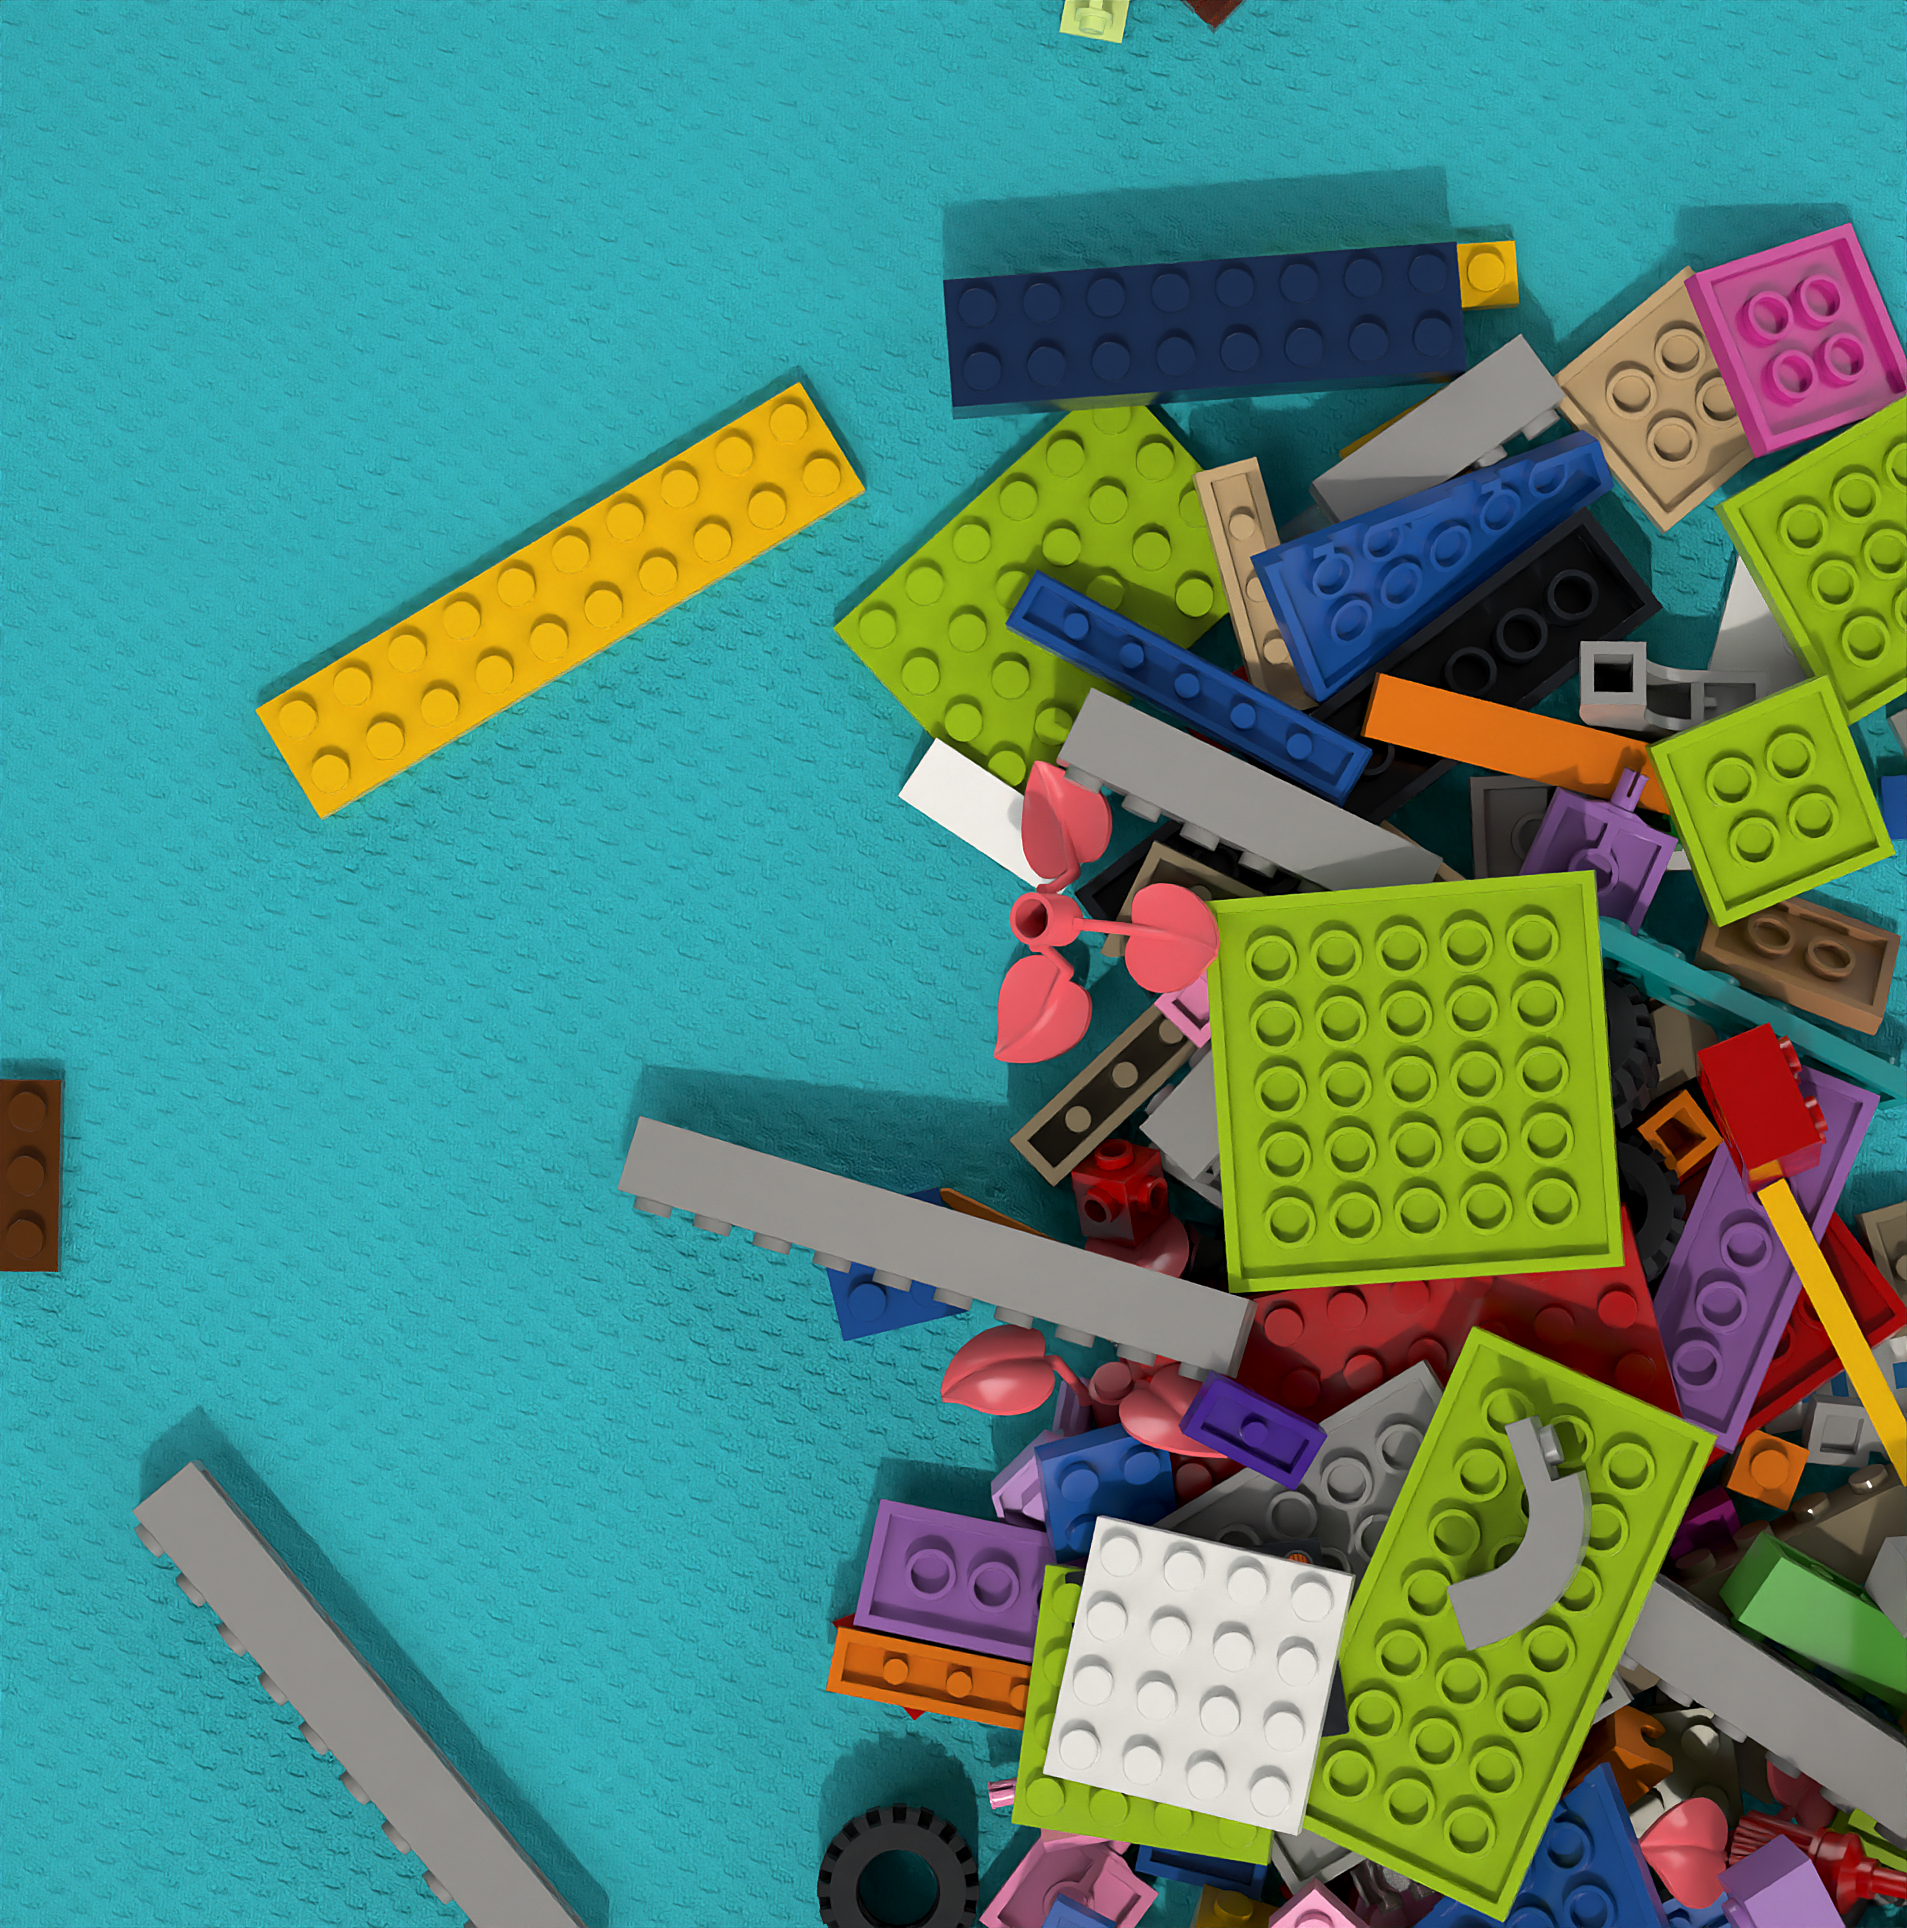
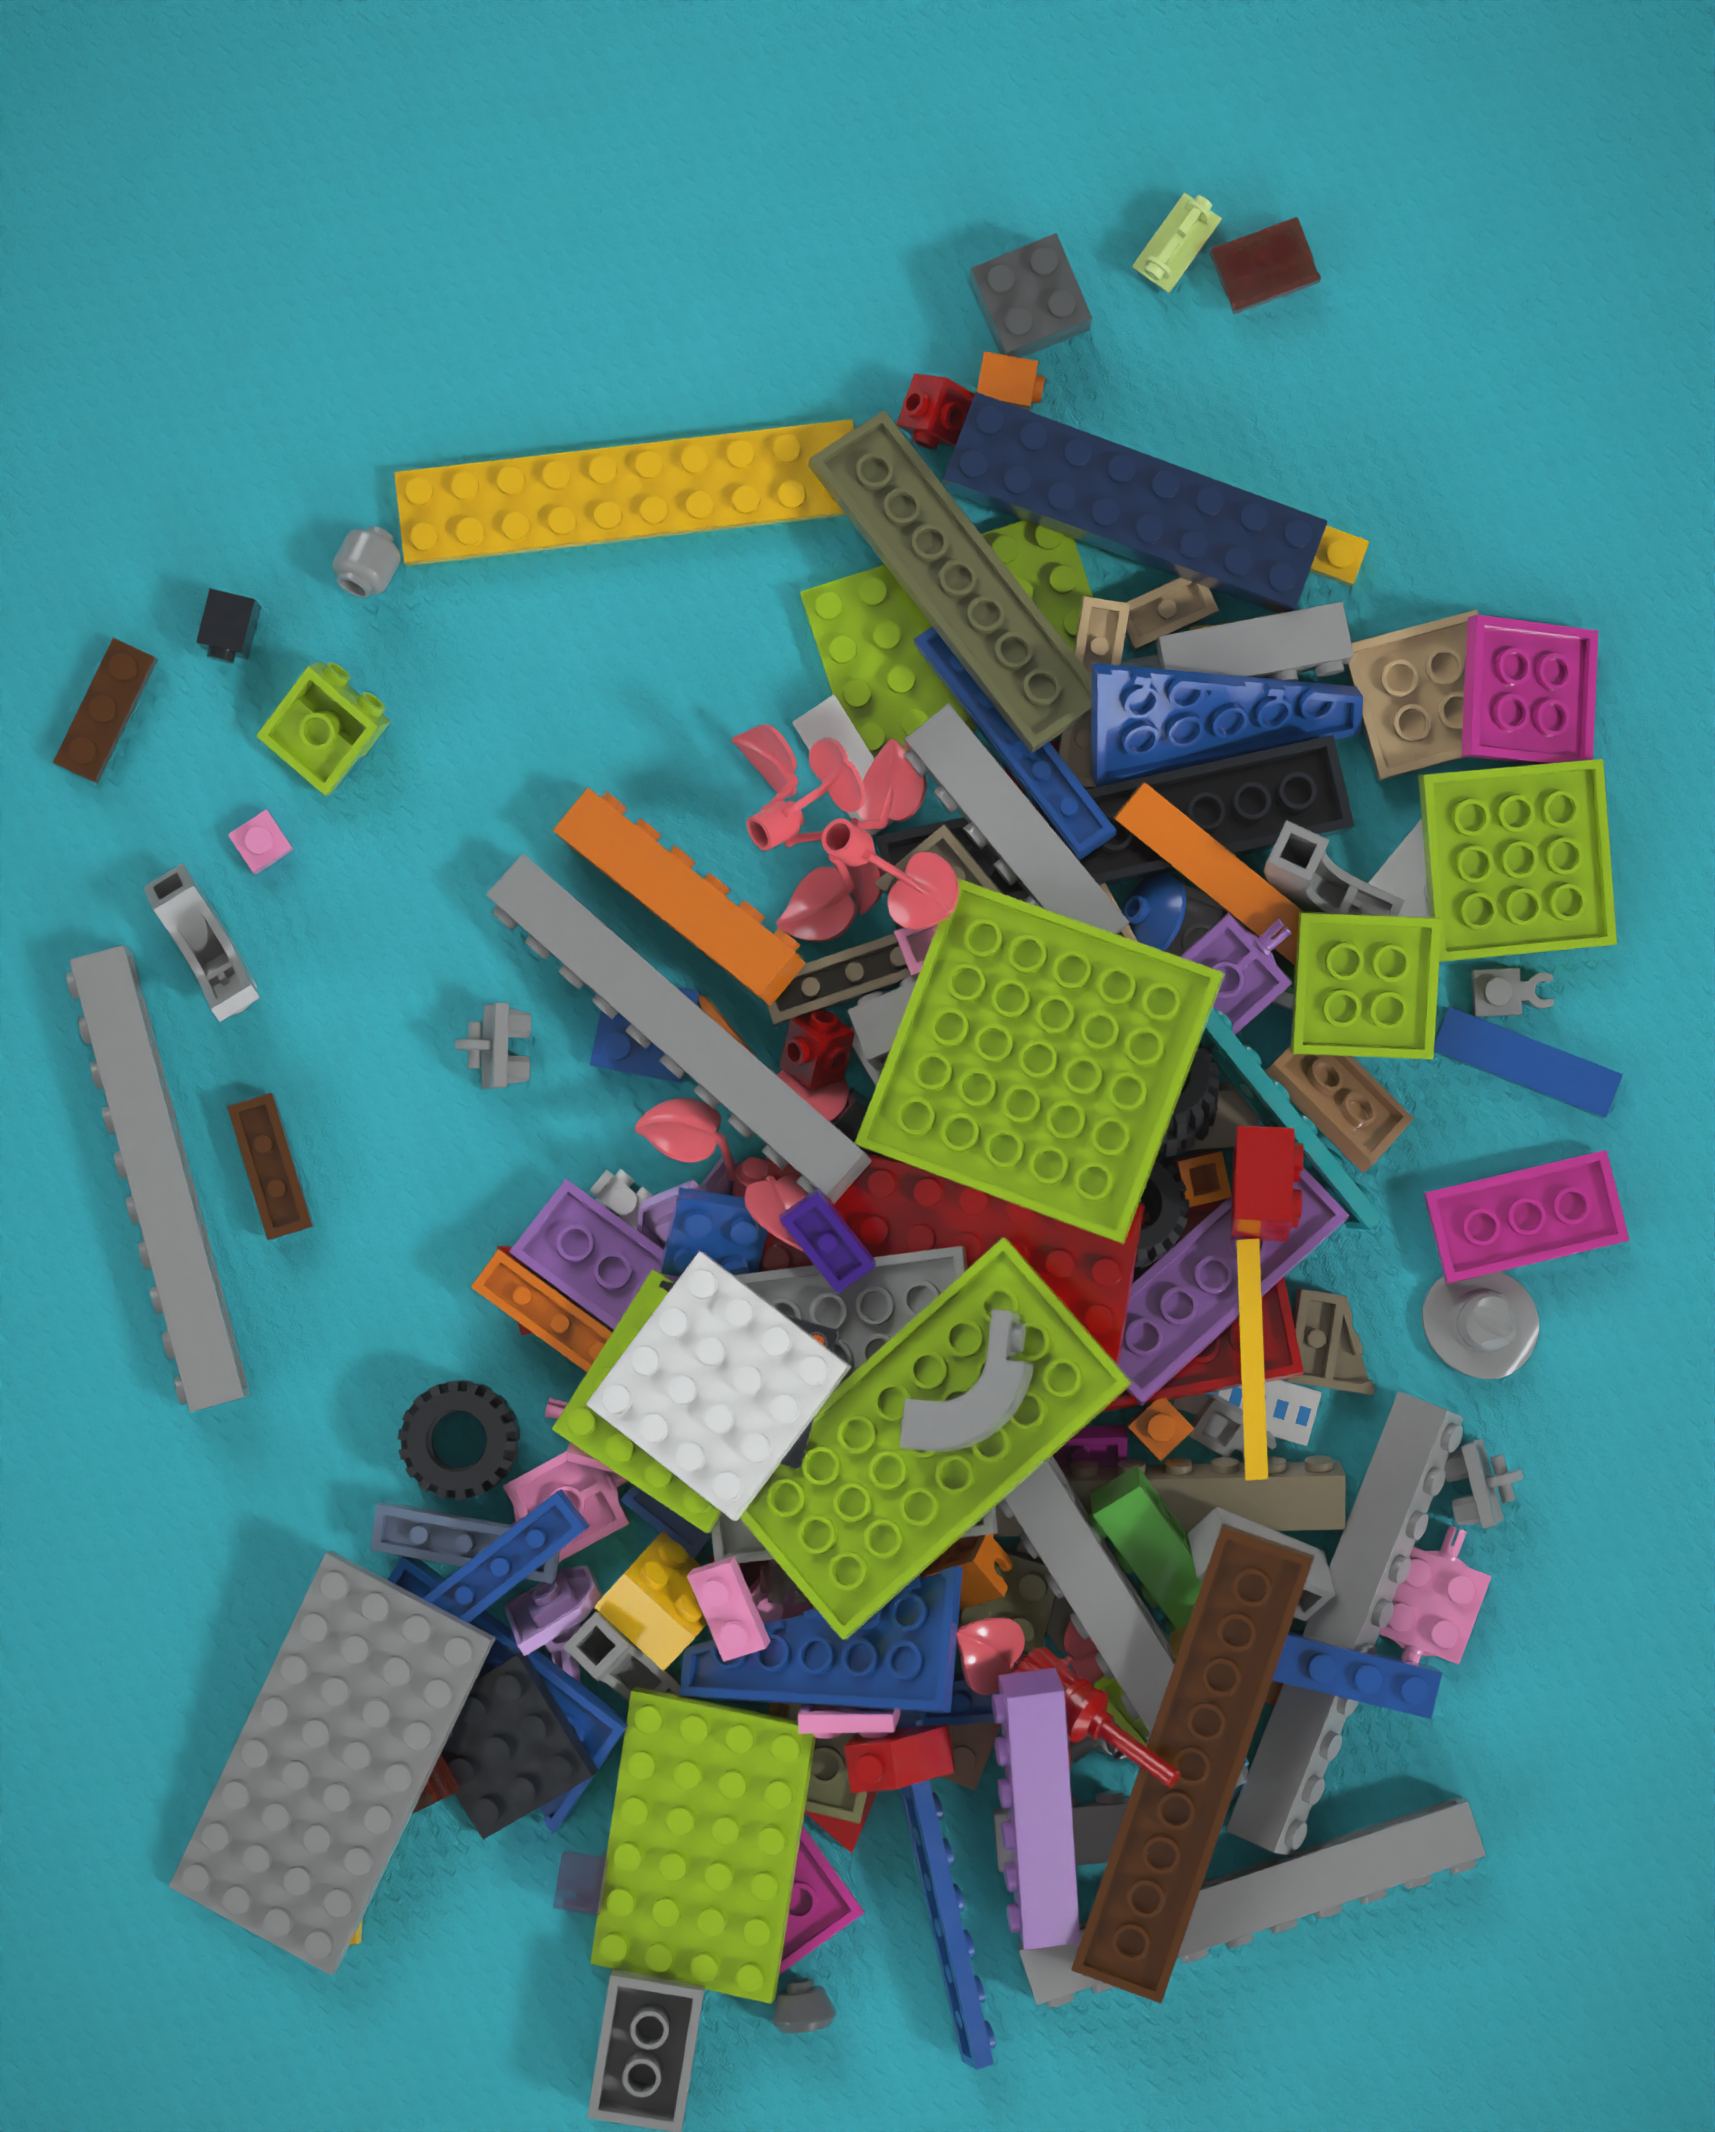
camera: 25 degrees right, 0 degrees up
none -> light grey arch [143,863,260,1022]
none -> black brick [196,588,261,664]
none -> reddish brown plate [227,1093,314,1240]
none -> bright pink plate [228,809,294,875]
none -> lime plate [256,661,391,796]
none -> light grey head [332,526,401,598]
none -> light grey hips [454,1003,531,1089]
none -> orange brick [552,788,806,1007]
none -> white piece [589,1169,653,1230]
none -> coral plant [731,724,884,915]
none -> olive plate [808,411,1092,754]
none -> red brick [896,373,975,450]
none -> dark grey brick [969,233,1092,358]
none -> orange brick [977,351,1045,411]
none -> blue dish [1121,872,1186,951]
none -> tan plate [1125,577,1219,652]

